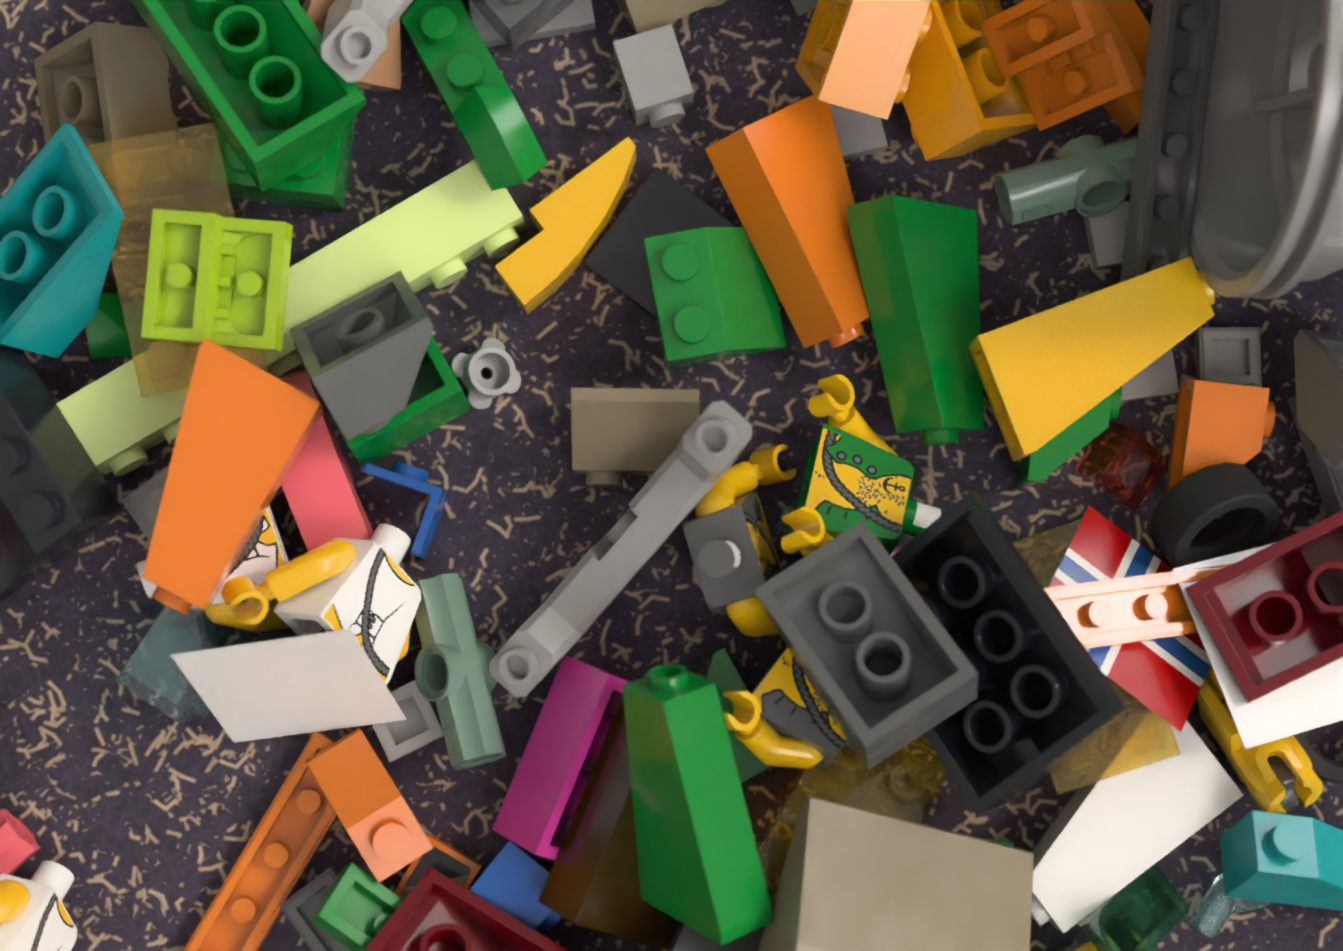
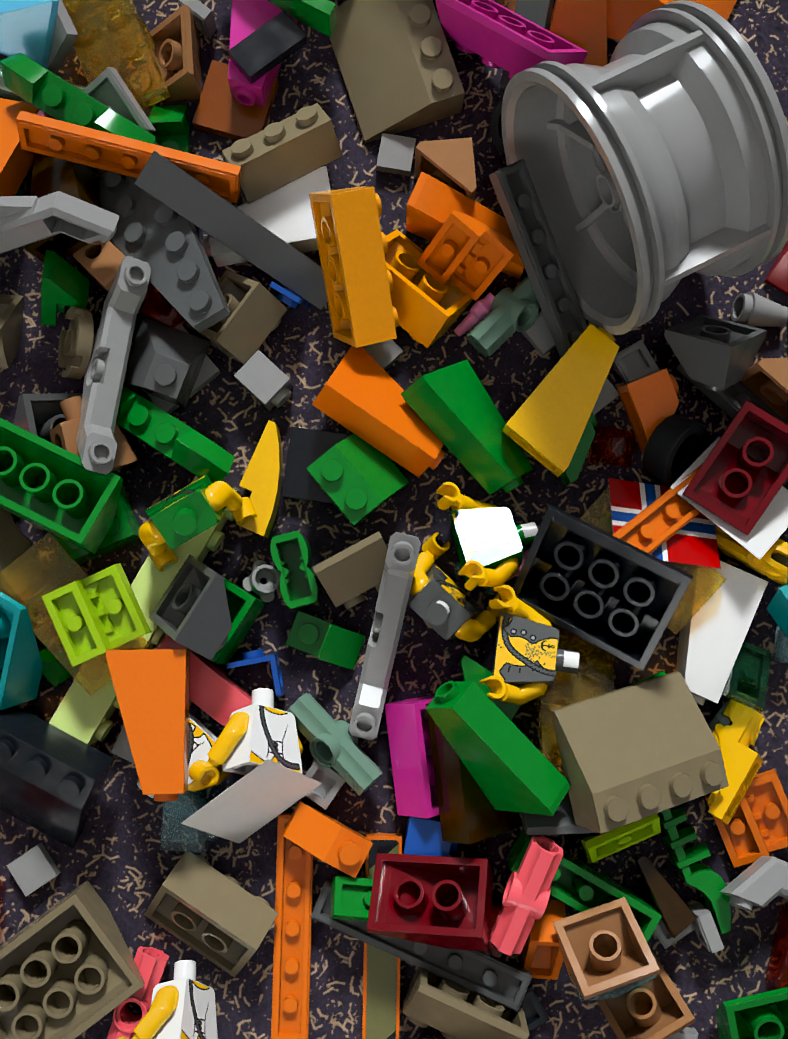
camera: 25 degrees left, 0 degrees up
dark grey slope [754,520,978,770] -> none
none -> torso [139,474,257,572]
none -> dark tan slope [144,850,278,978]
none -> green brick [270,530,321,609]
none -> green slope [285,611,366,670]
none -> bright pink piece [454,292,495,337]

